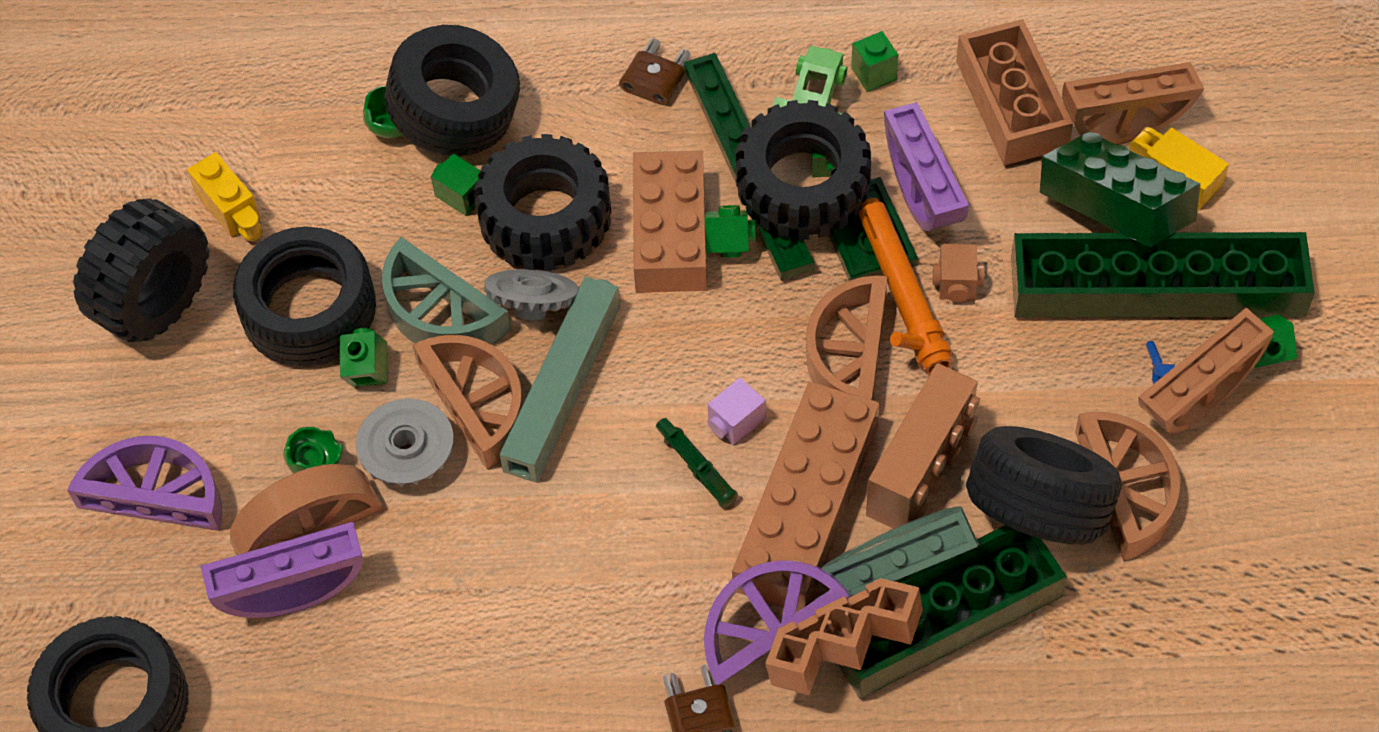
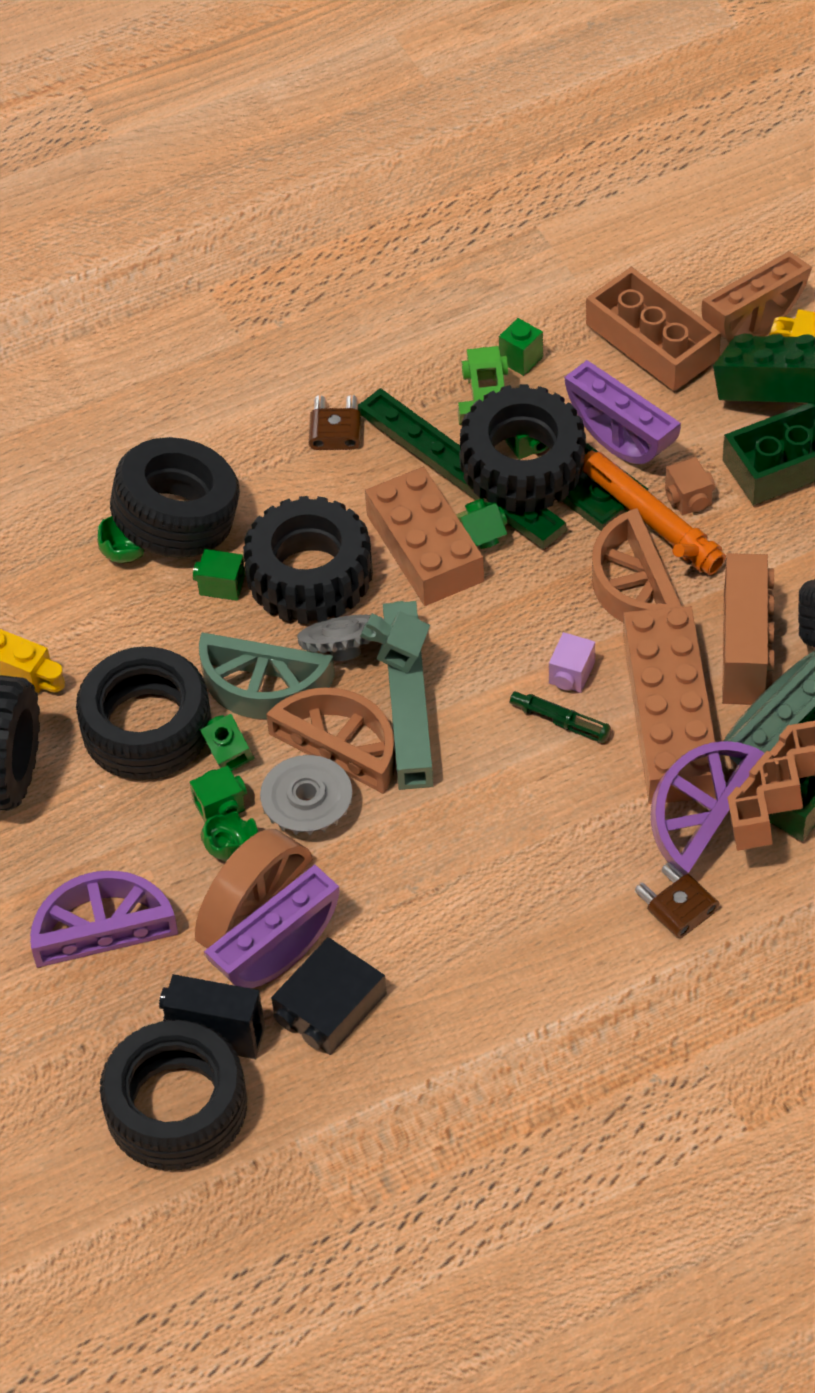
camera: 25 degrees left, 5 degrees down
none -> black brick [159,974,265,1059]
none -> green brick [189,765,247,822]
none -> black brick [271,937,387,1055]
none -> sand green brick [360,611,430,674]

